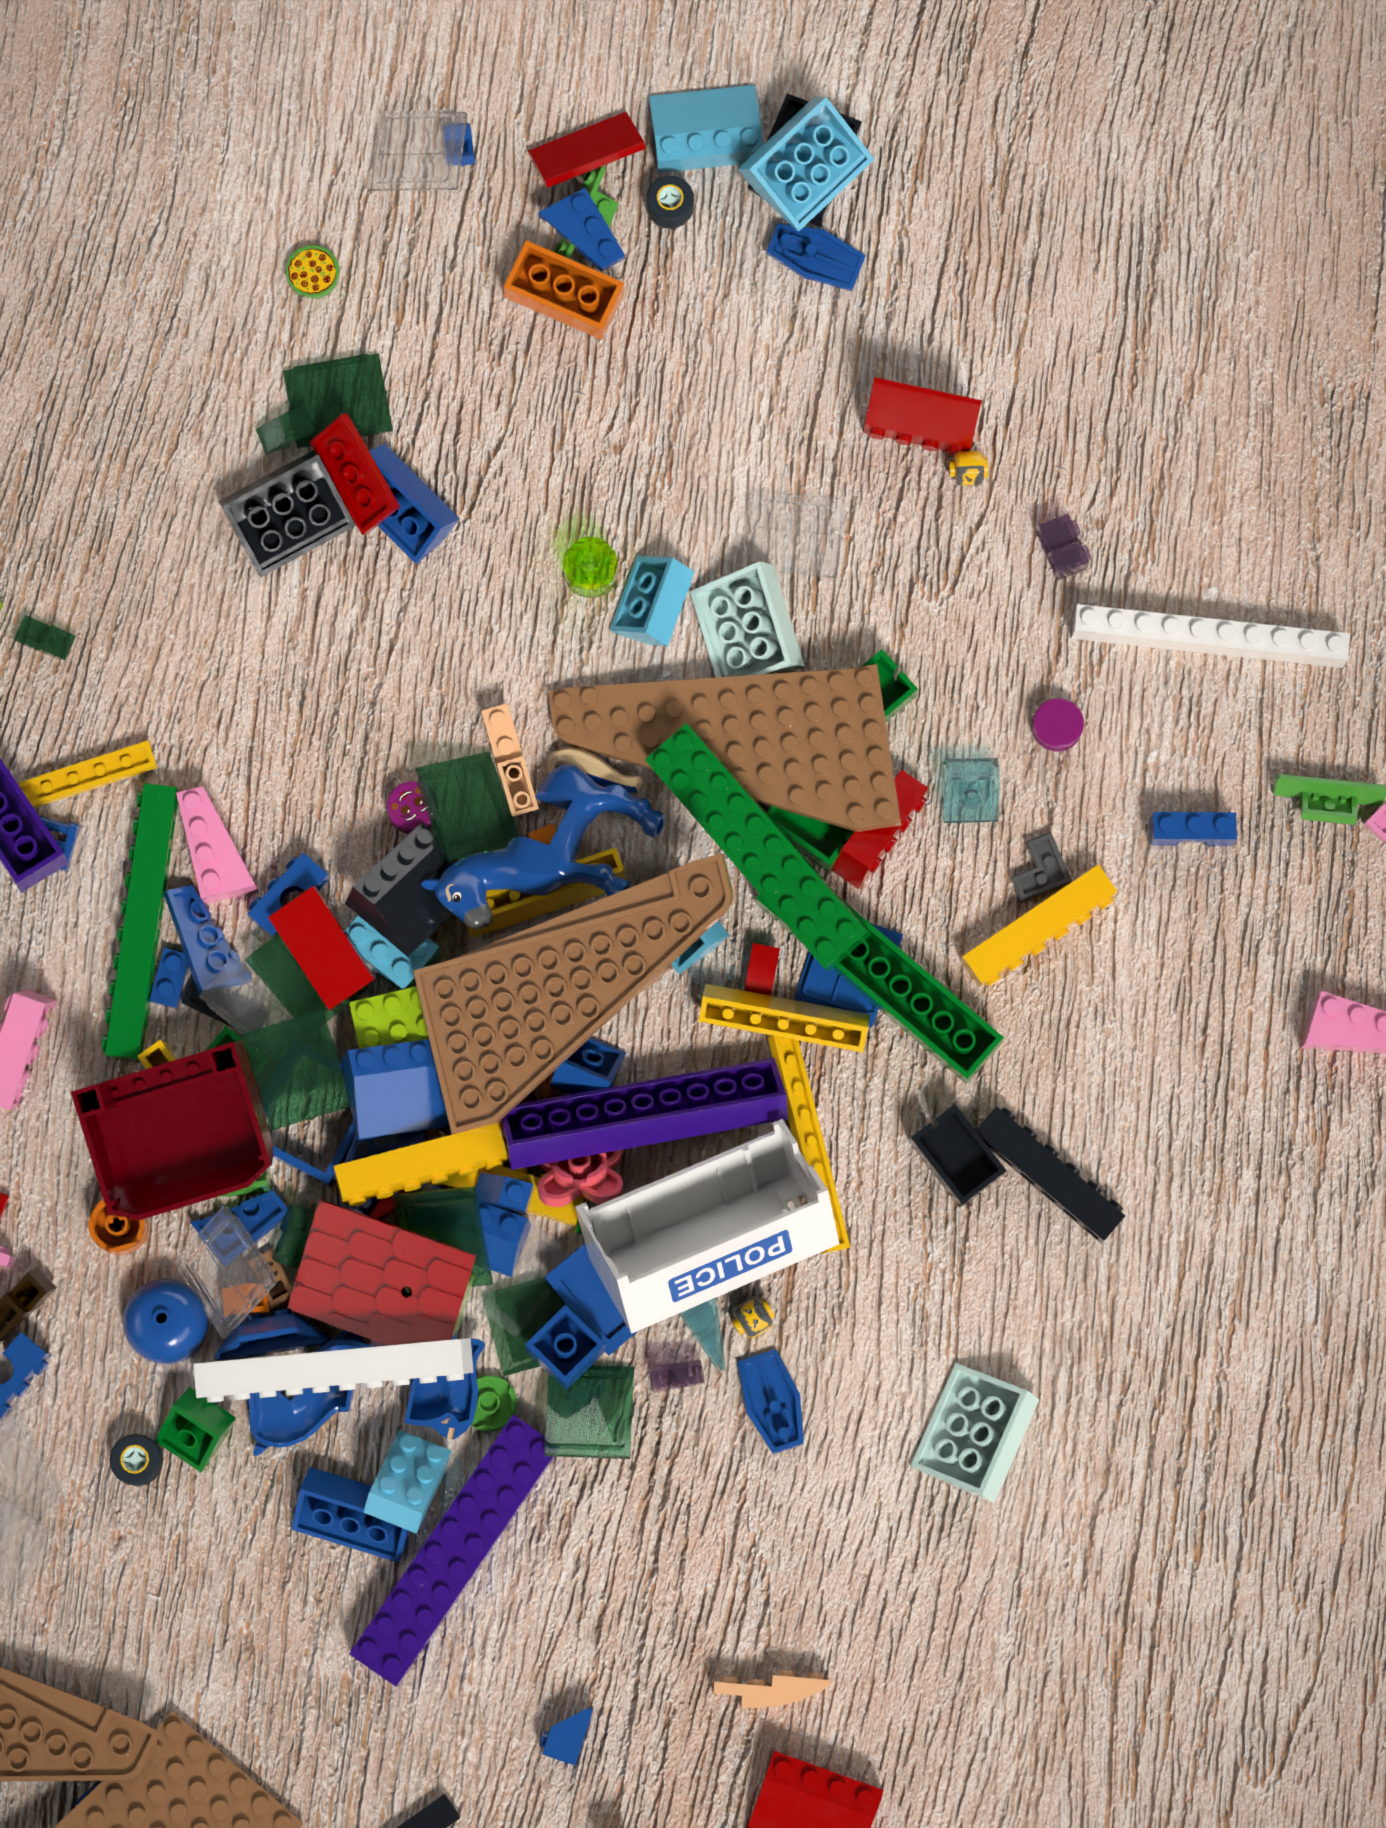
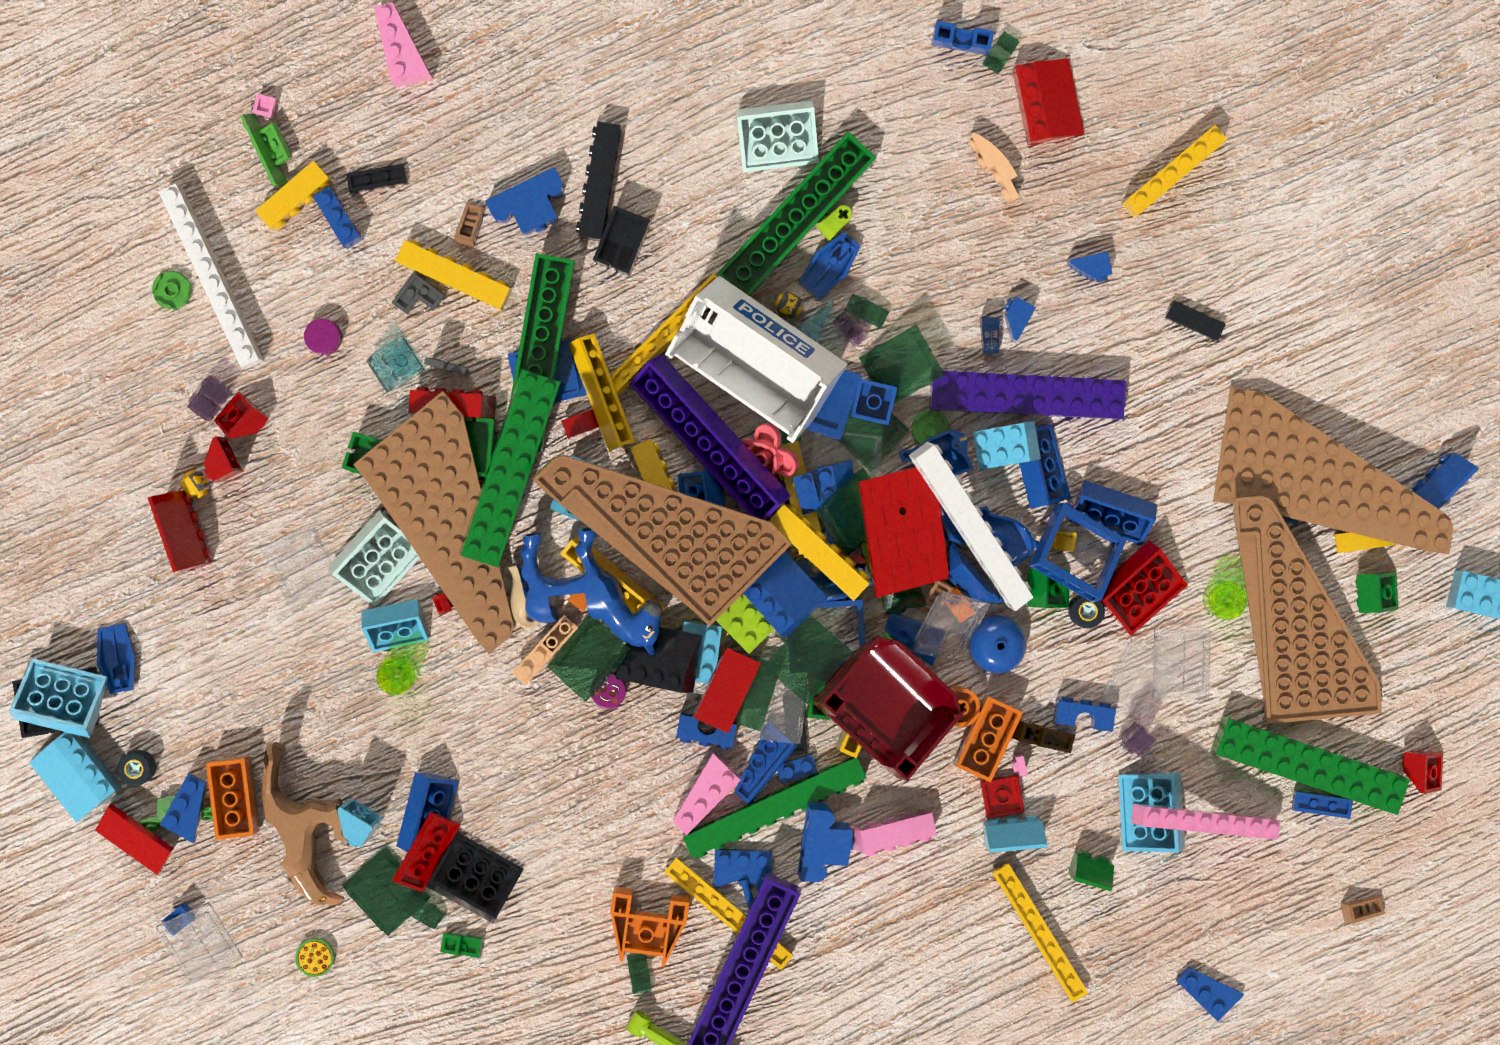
camera: 115 degrees left, 10 degrees up
none -> bright green tile [152,271,192,310]
none -> red slope [204,436,243,482]
none -> red slope [214,391,268,439]
none -> yellow brick [255,161,332,231]
none -> medium nougat animal [261,742,347,905]
none -> medium azure slope [337,798,384,848]
none -> black tile [346,163,407,194]
none -> dark grey tile [424,357,469,375]
none -> red tile [432,593,454,615]
none -> green slope [440,932,484,958]
none -> medium nougat slope [454,203,485,247]
none -> blue brick [485,167,564,236]
none -> orange wedge [610,886,690,967]
none -> yellow brick [630,439,676,490]
none -> blue wing [714,849,772,888]
none -> green brick [717,132,876,297]
none -> blue brick [797,802,854,882]
none -> lime piece [816,205,852,241]
none -> clear green slope [844,294,890,329]
none -> blue arch [931,21,994,55]
none -> orange brick [953,694,1023,782]
none -> dark blue leg [980,317,1000,354]
none -> clear green slope [982,31,1020,75]
none -> blue slope [1004,296,1036,343]
none -> blue window [1029,503,1127,603]
none -> yellow bracket [1050,530,1078,553]
none -> blue slope [1069,480,1157,545]
none -> red slope [1101,540,1188,636]
none -> clear neon green brick [1203,580,1247,620]

